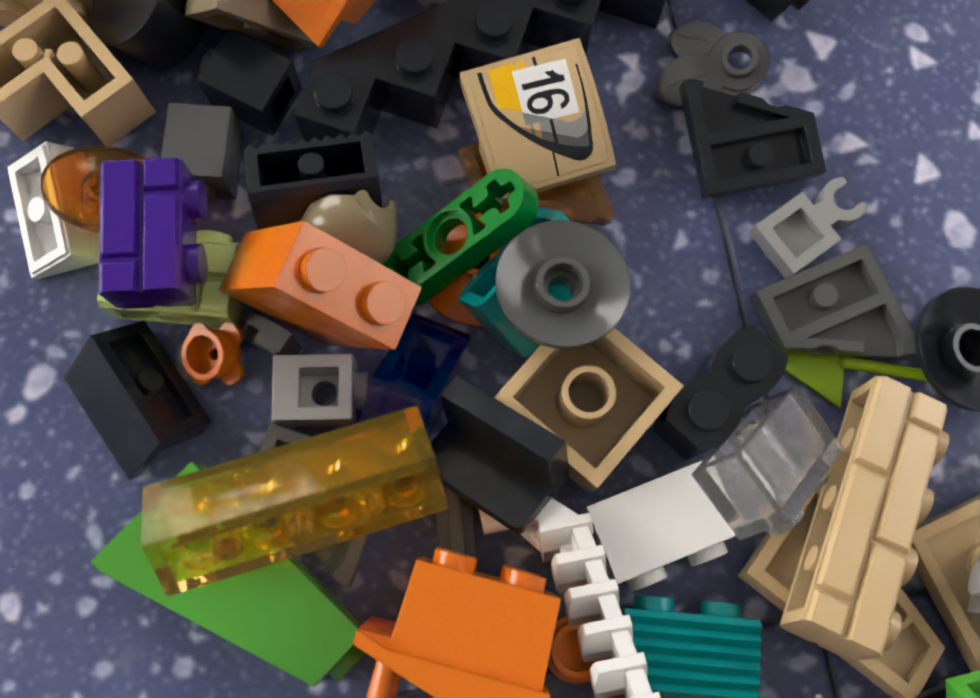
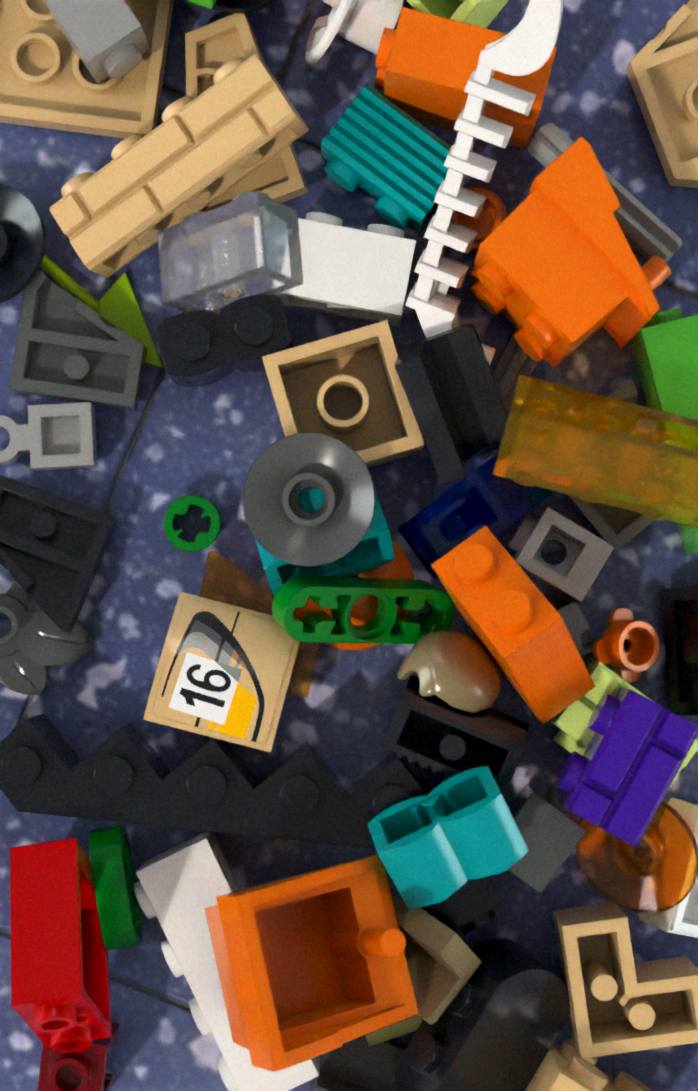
camera: 140 degrees left, 10 degrees up
none -> green bush [164,495,220,552]
none -> teal brick [367,766,529,909]

